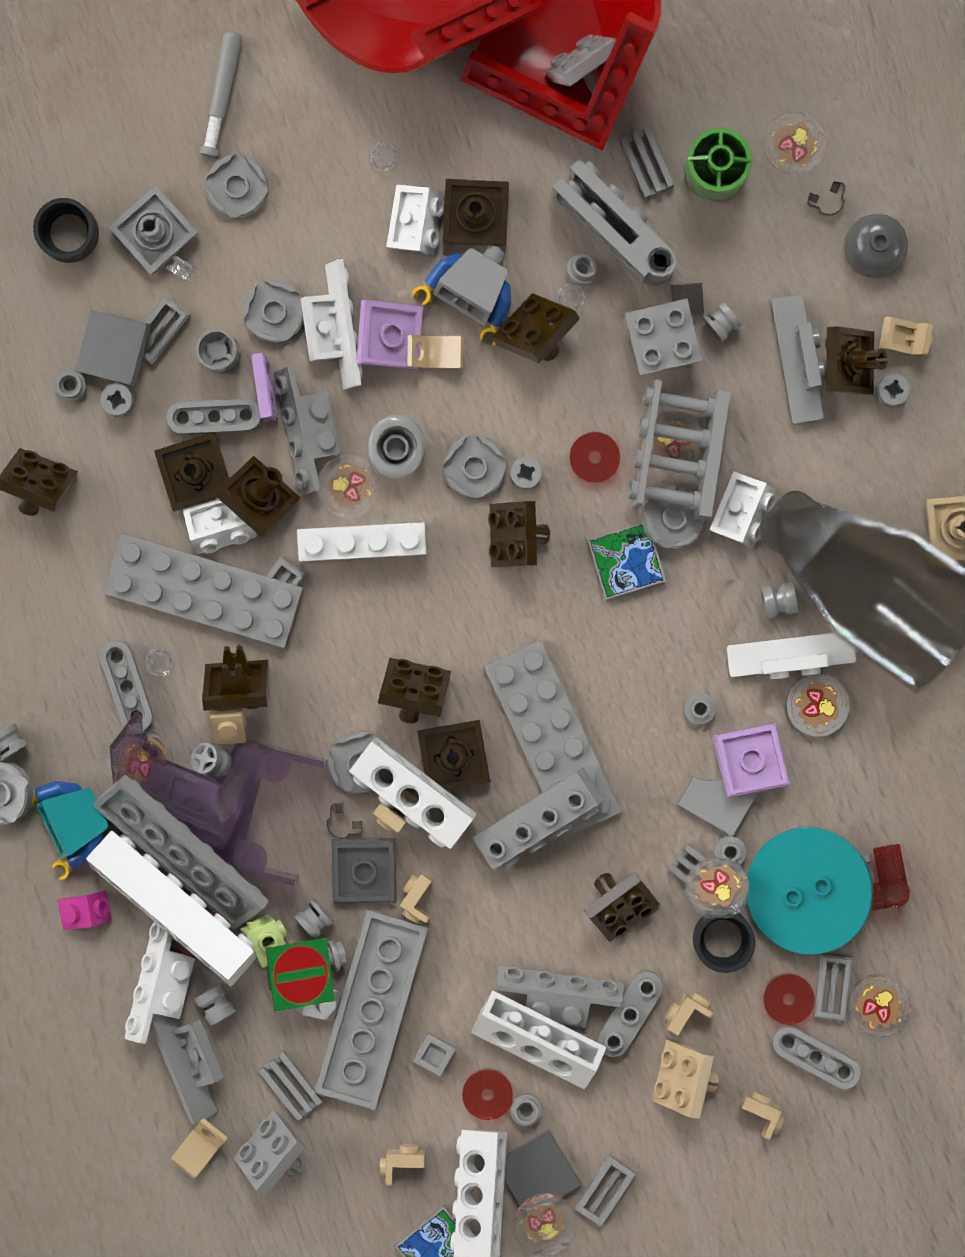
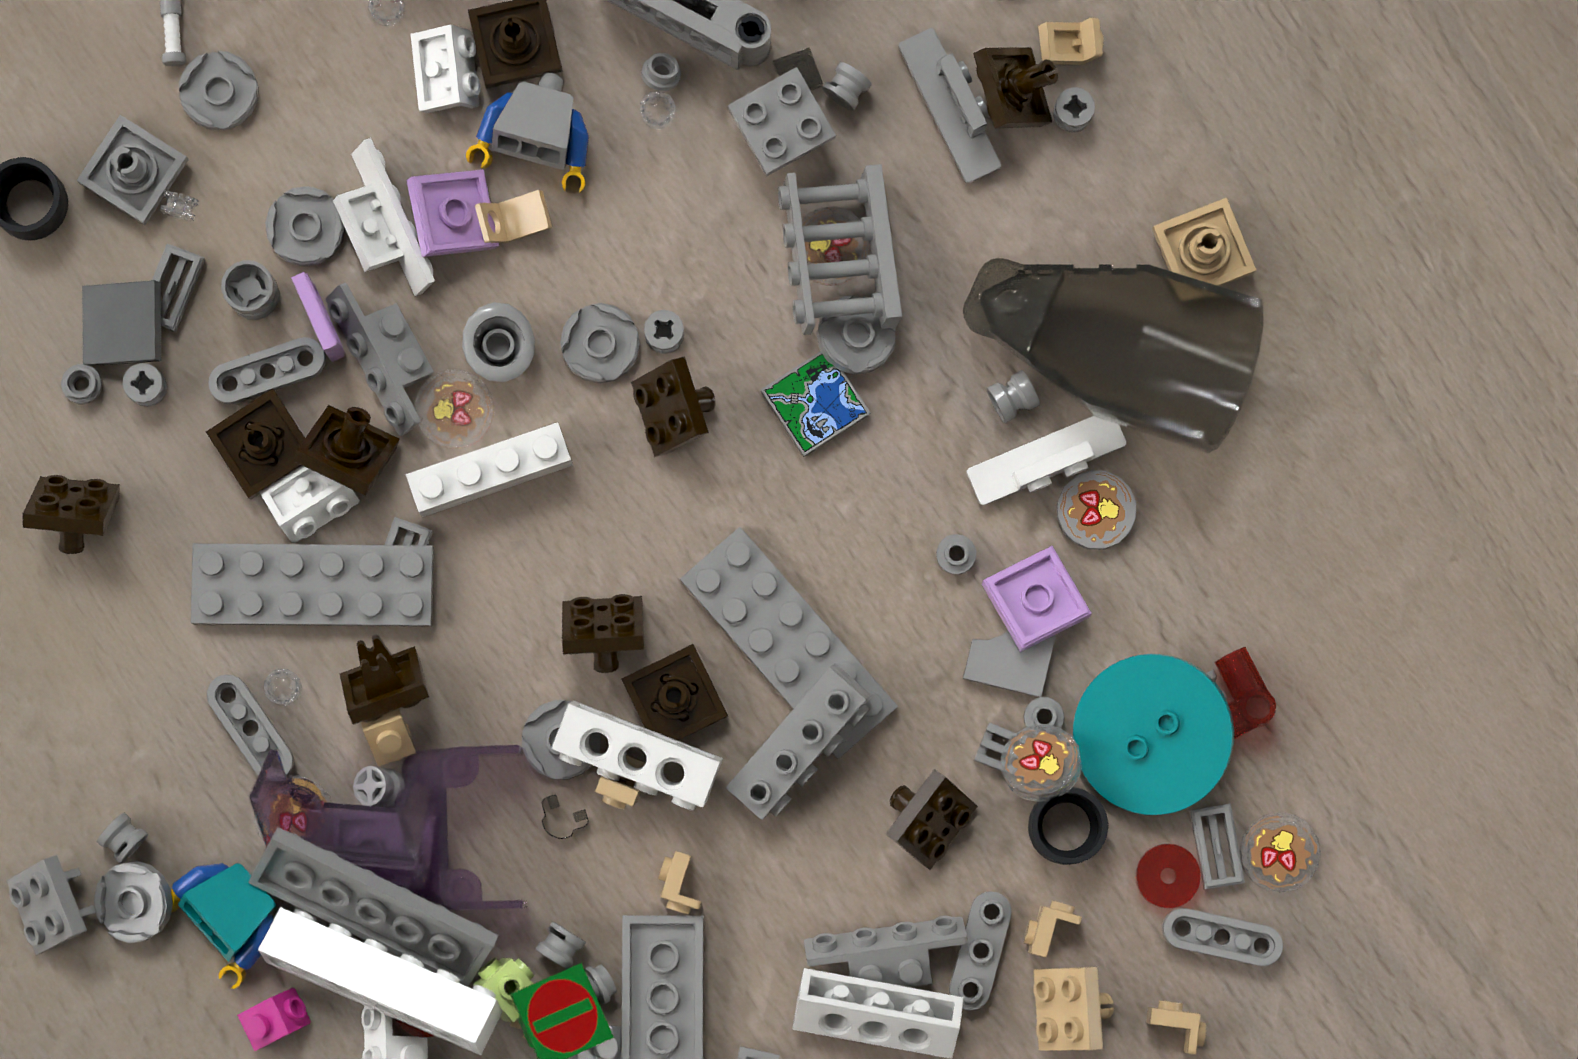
camera: 25 degrees left, 5 degrees down
dark grey tile [332,838,397,903] -> none
dark brown plate [492,293,580,363] -> none
clear red piece [569,432,620,483] -> none
white bracket [710,471,777,548] -> none

